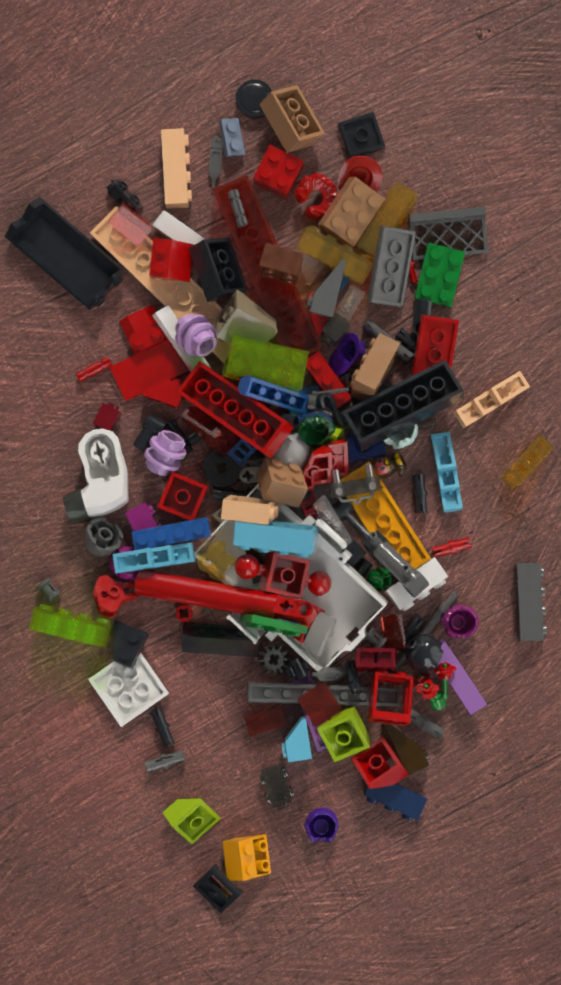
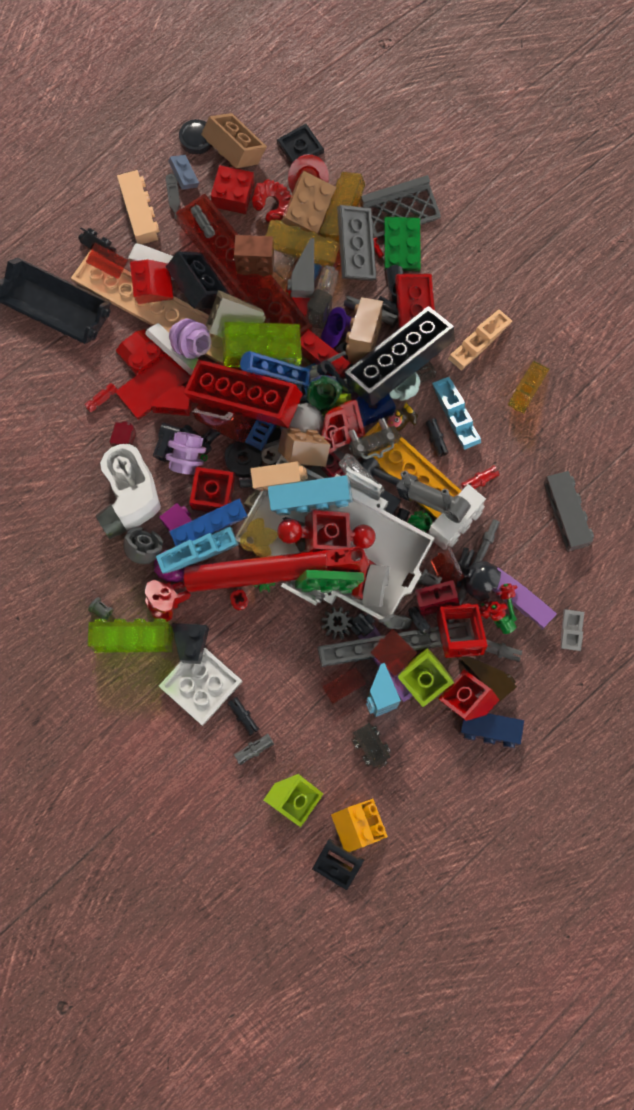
camera: 10 degrees left, 10 degrees down
black panel [182,622,260,657] -> none
dark purple hair [304,807,339,842] -> none
magenta hair [441,605,479,638] -> none
none -> light grey slope [561,609,584,651]

